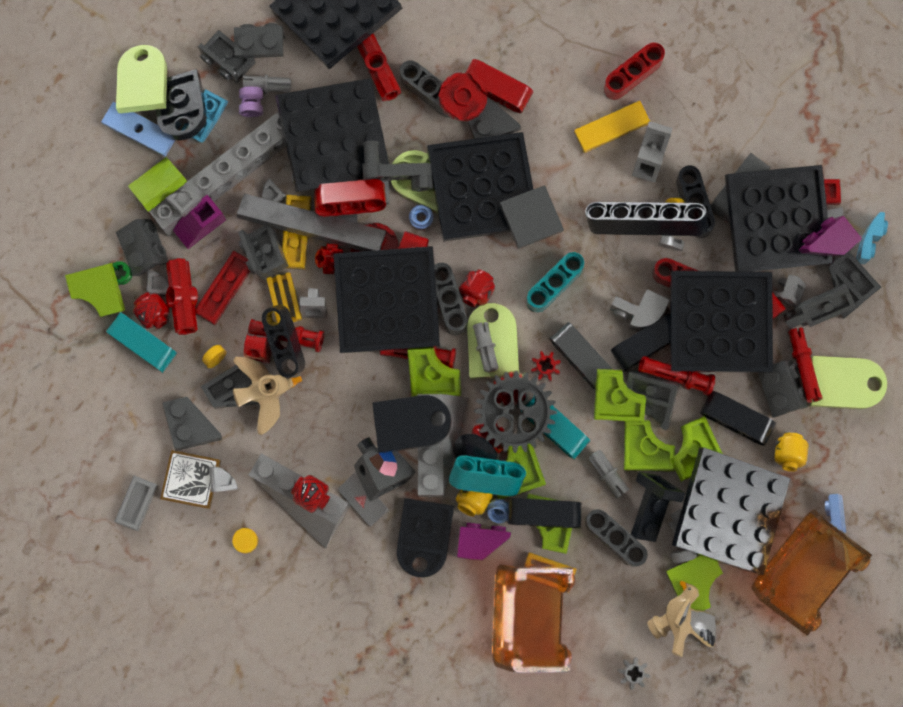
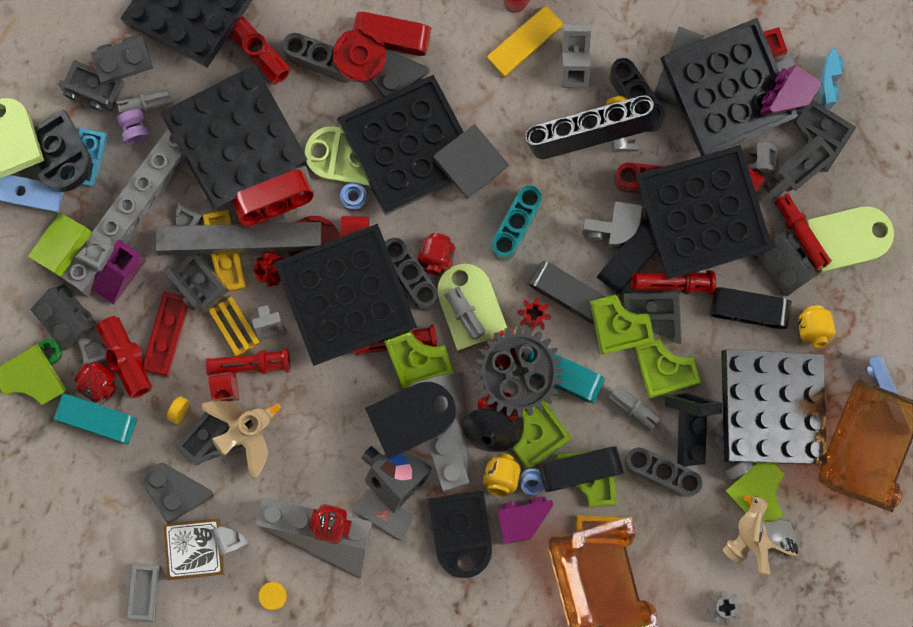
camera: 25 degrees left, 0 degrees up
black beam [261,305,306,378] -> none
dark grey beam [362,141,433,192] -> none
teal beam [449,456,526,496] -> none
lime tile [670,416,723,482] -> none

